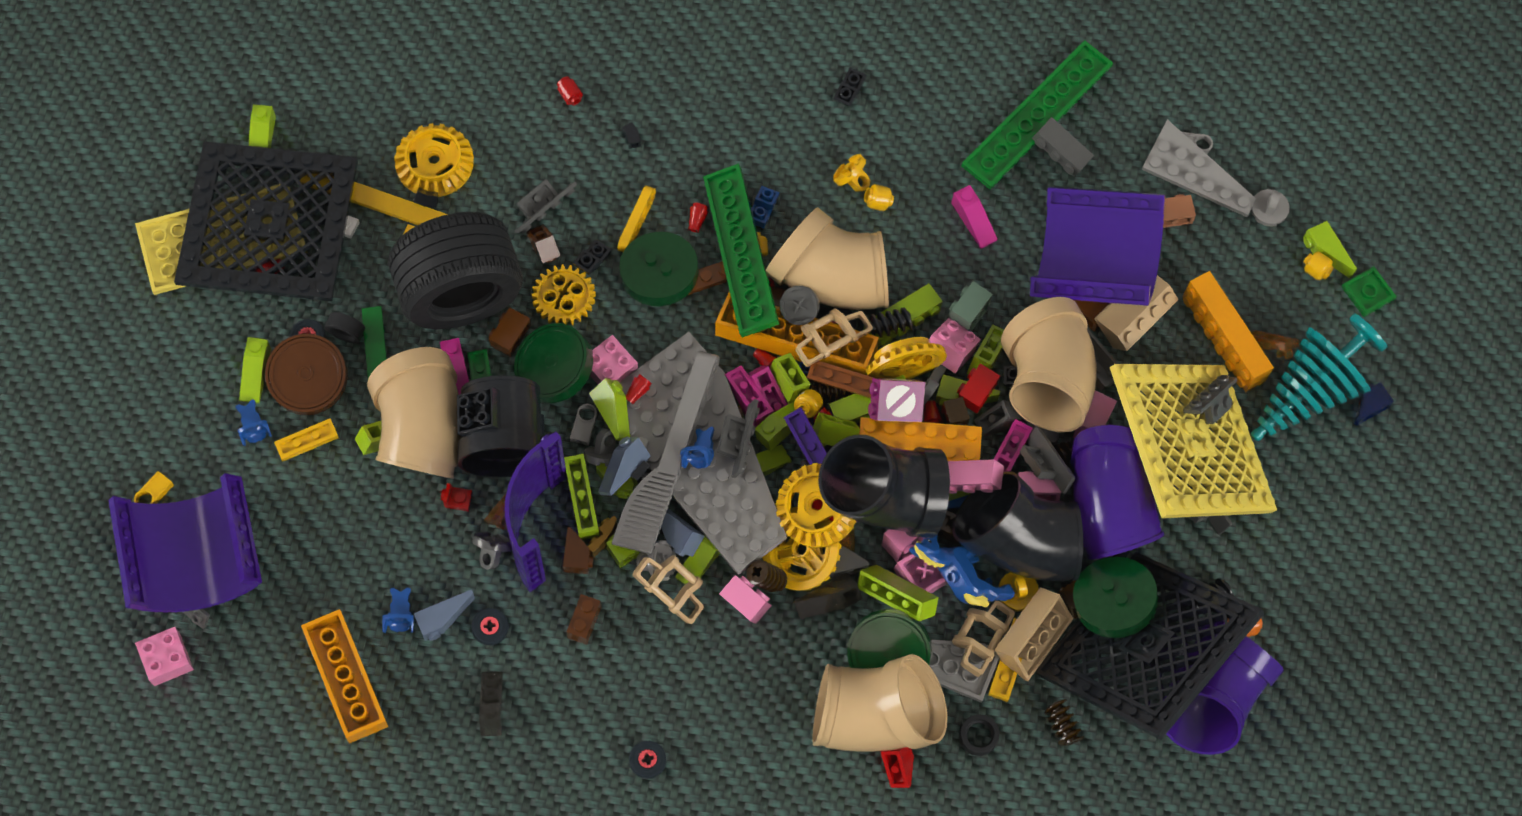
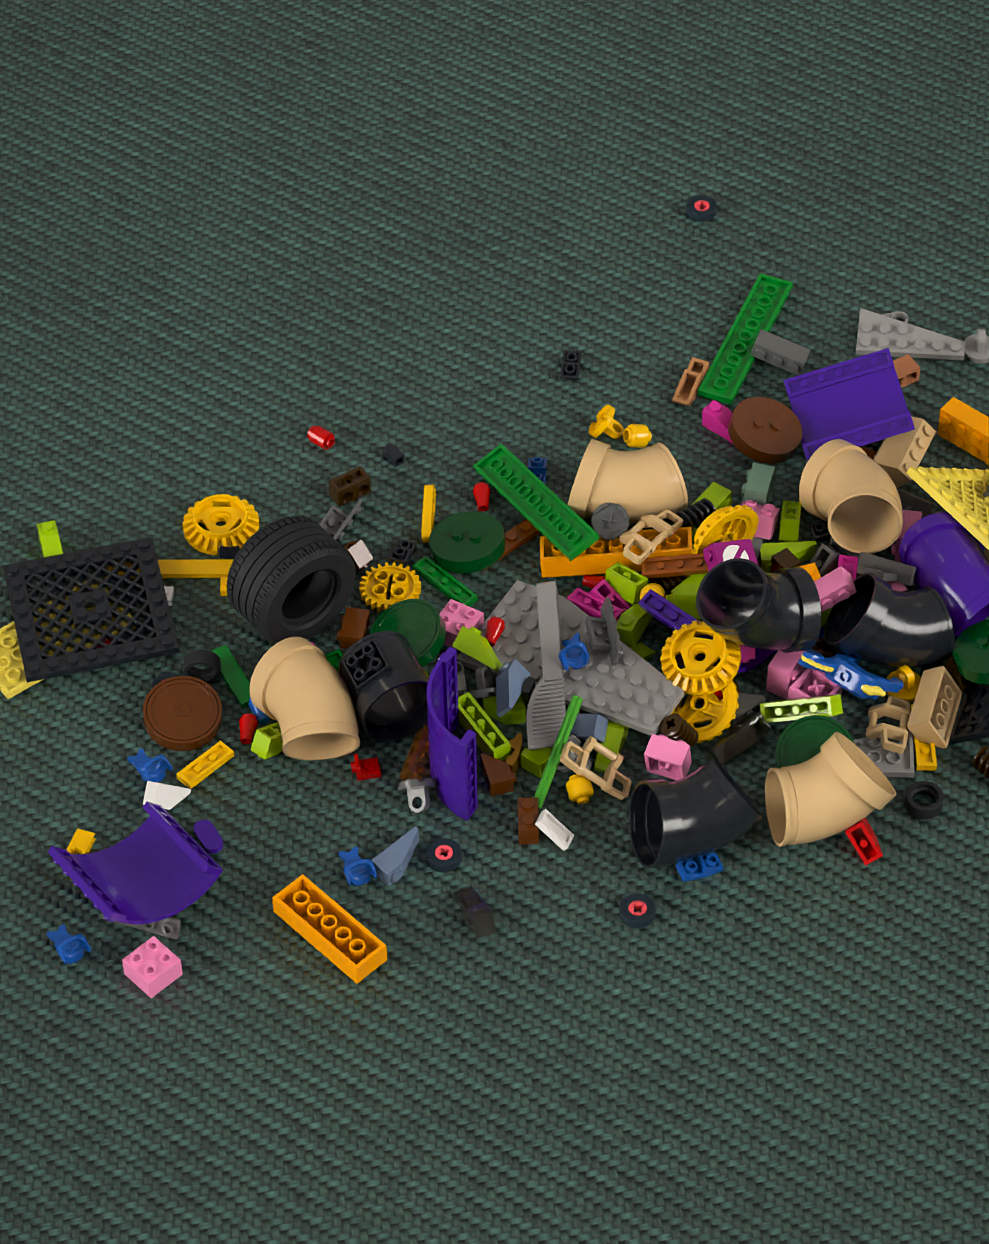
camera: 15 degrees left, 20 degrees down
lime slope [239,337,271,404] -> none
red brick [957,363,1000,413] -> none
none -> blue hair [47,924,91,965]
none -> white slope [143,781,191,810]
none -> dark purple tile [193,820,223,854]
none -> red cone [239,713,258,744]
none -> dark brown brick [329,466,371,507]
none -> green tile [412,556,478,607]
none -> bright green axle [534,695,583,809]
none -> white tile [535,809,574,851]
none -> yellow head [566,774,594,805]
none -> black cylinder [629,758,763,868]
none -> medium nougat slope [672,357,710,406]
none -> blue slope [676,853,724,881]
none -> reddish brown brick [728,397,802,464]

